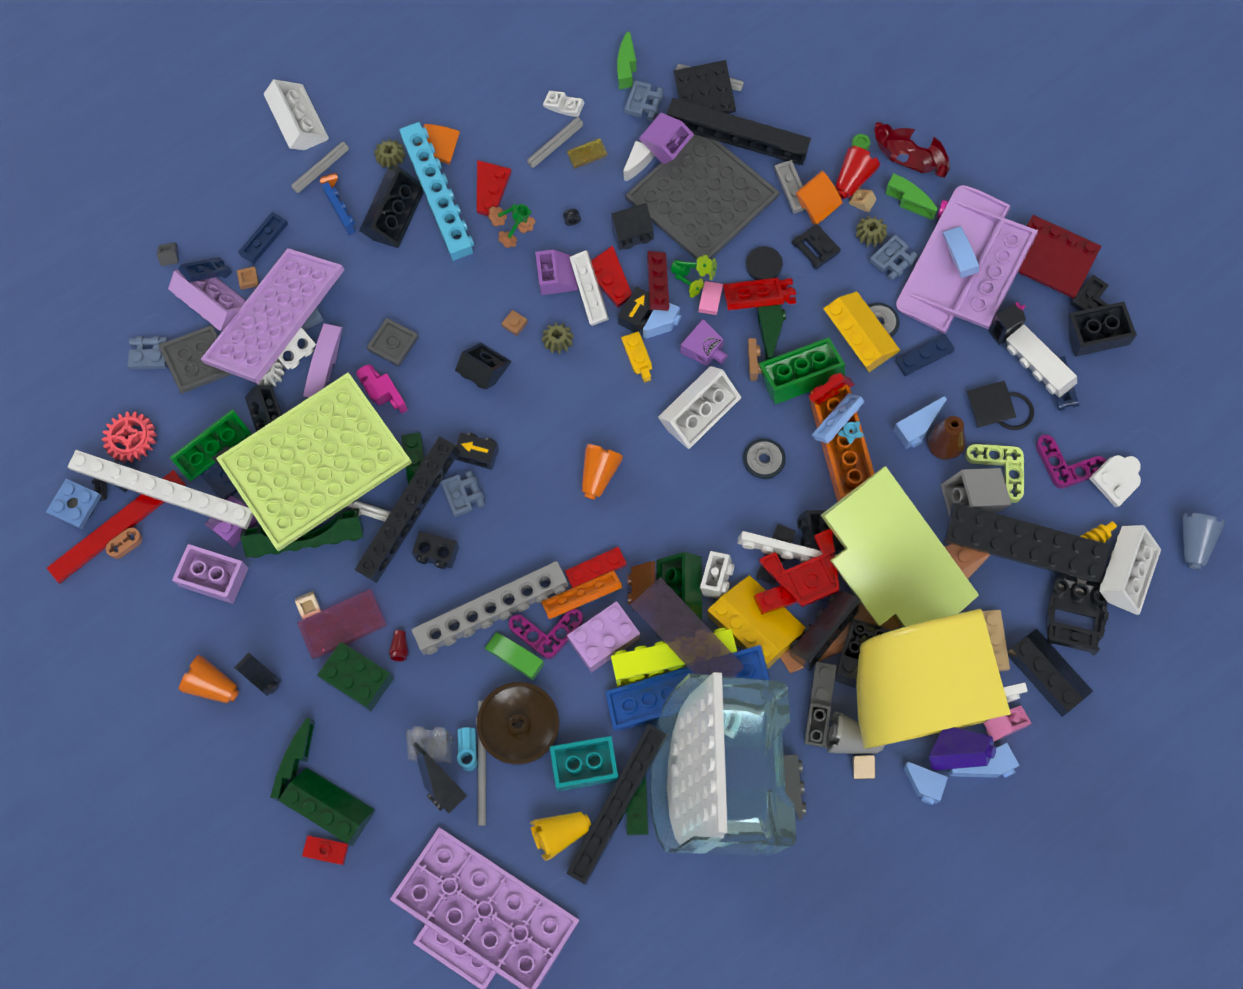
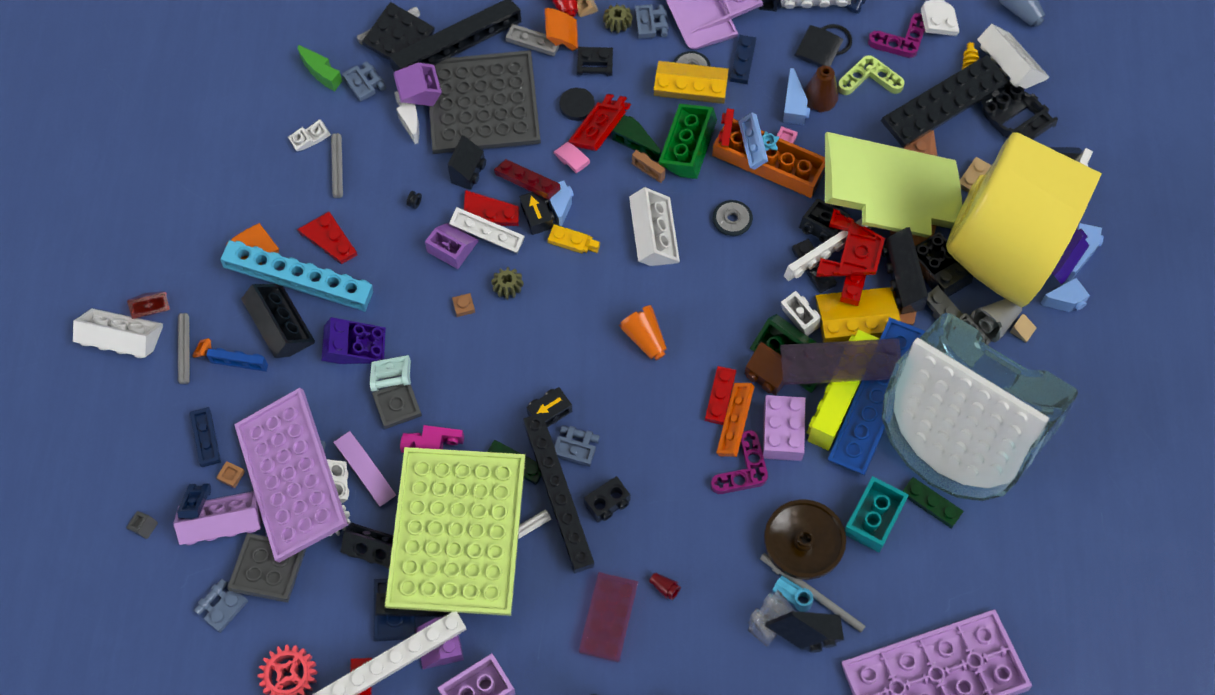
camera: 55 degrees left, 5 degrees down
green slope [170,409,252,482] -> none
dark green arch [240,508,364,558] -> none
tan slope [295,591,321,619] -> none
dark green brick [317,641,394,712] -> none
olive gear [374,138,405,169] -> none
light grey brick [411,561,568,655] -> none
black slope [455,343,511,390] -> none
bright green slope [485,632,545,681] -> none
plant [488,204,535,248] -> none
yellow cone [530,812,591,861] -> none
black plate [566,724,668,884] -> none
clear yellow plate [567,138,607,169] -> none
plant [671,255,717,298] -> none
medium lavender torso [680,320,728,366] -> none
light grey slope [940,468,1011,517] -> none
none -> clear red slope [127,291,170,319]
none -> dark purple slope [321,317,386,364]
none -> light aqua plate [370,355,411,392]
none -> bright pink plate [777,126,798,144]

